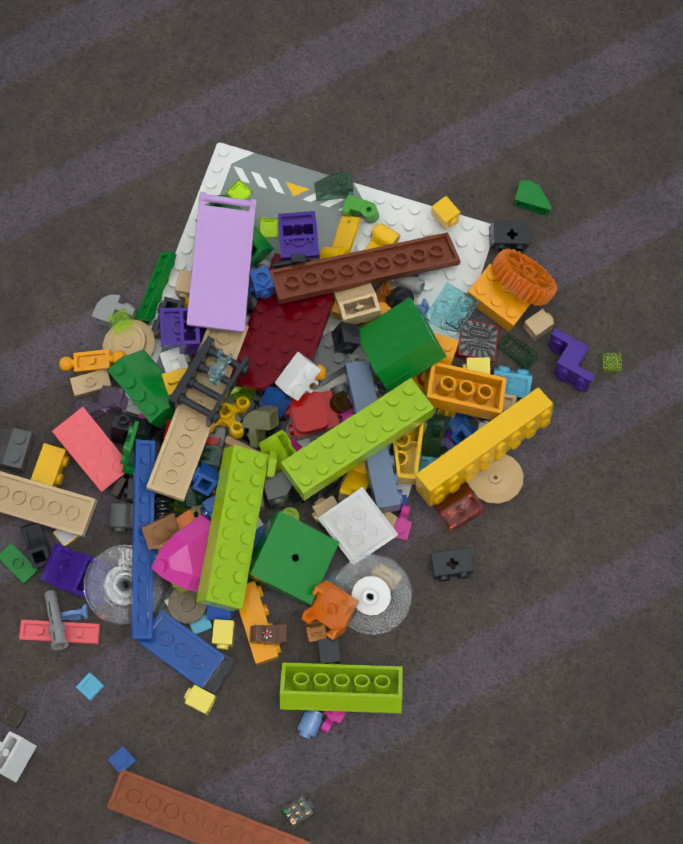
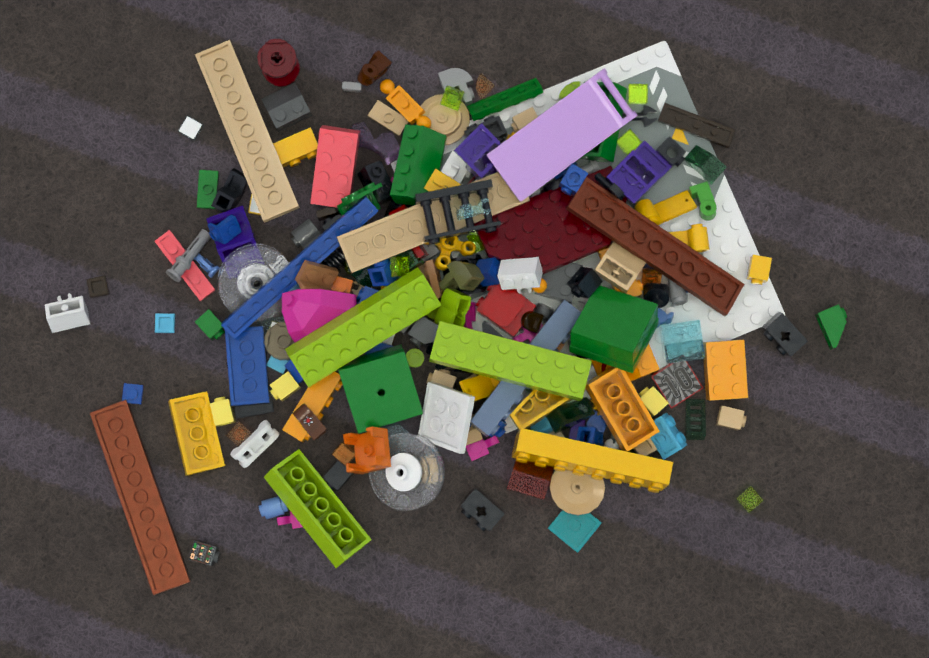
camera: 50 degrees right, 10 degrees up
lime tile [267,451,277,477] -> none
orange gear [491,249,557,306] -> none
dark purple bracket [548,328,595,392] -> none
none -> yellow slope [168,391,225,476]
none -> green brick [195,309,225,340]
none -> blue bracket [207,215,242,244]
none -> clear orange plate [226,421,252,447]
none -> white plate [230,420,279,468]
none -> light grey tile [342,81,363,93]
none -> reddish brown leg [357,50,392,86]
none -> clear neon green plate [390,257,409,277]
none -> clear orange tile [476,73,495,100]
none -> teal tile [548,510,602,553]
none -> lime tile [559,81,580,99]
none -> black bar [622,105,657,127]
none -> black brick [656,136,686,167]
none -> dark brown tile [658,103,736,148]

